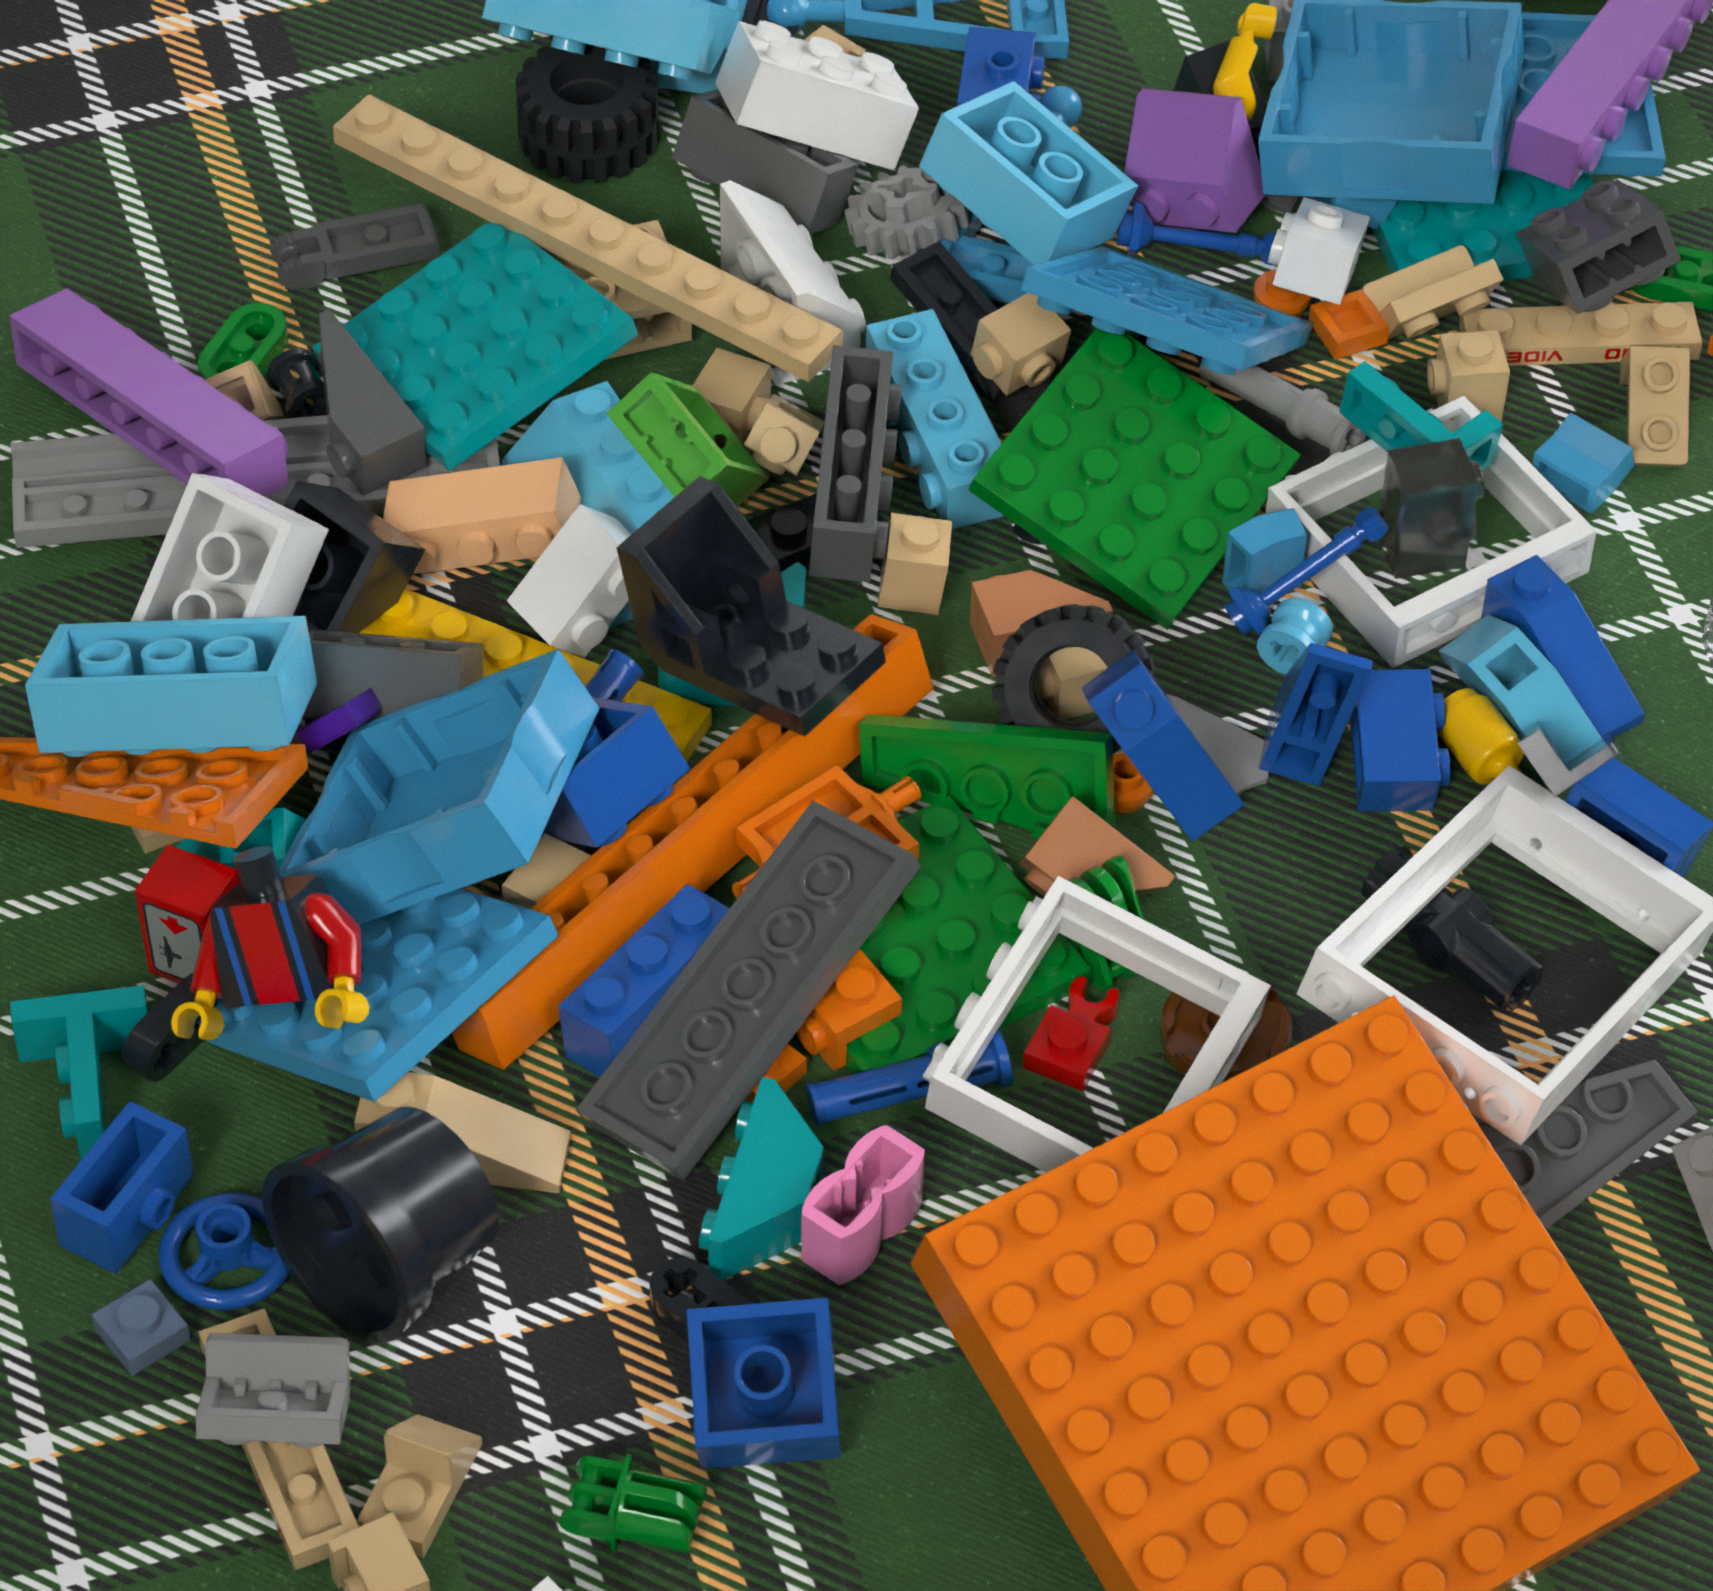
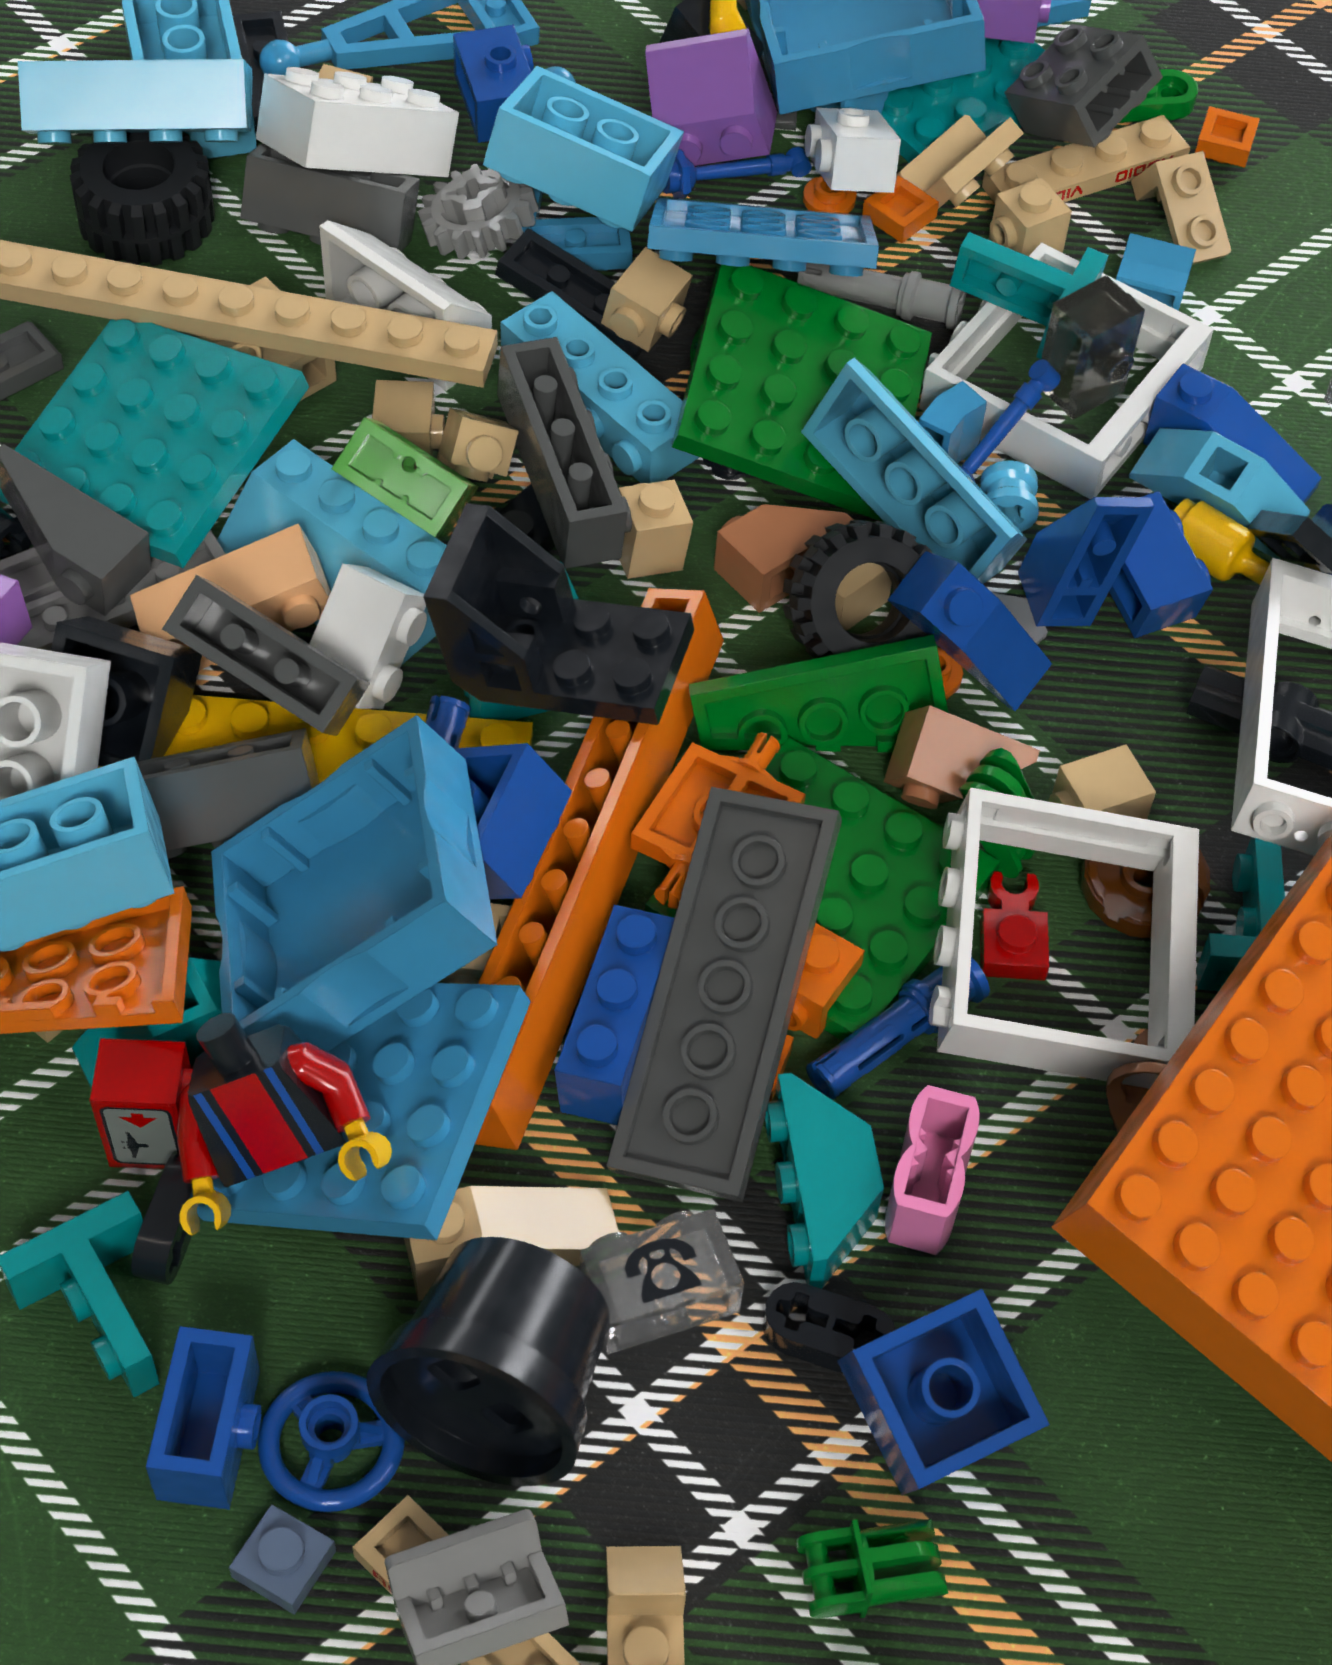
camera: 25 degrees left, 5 degrees up
dark purple tile [290,688,382,754] -> none
none -> dark grey brick [162,575,370,736]
none -> clear brick [579,1208,744,1355]
none -> medium azure slope [801,358,1027,584]
none -> tan brick [1049,744,1156,819]

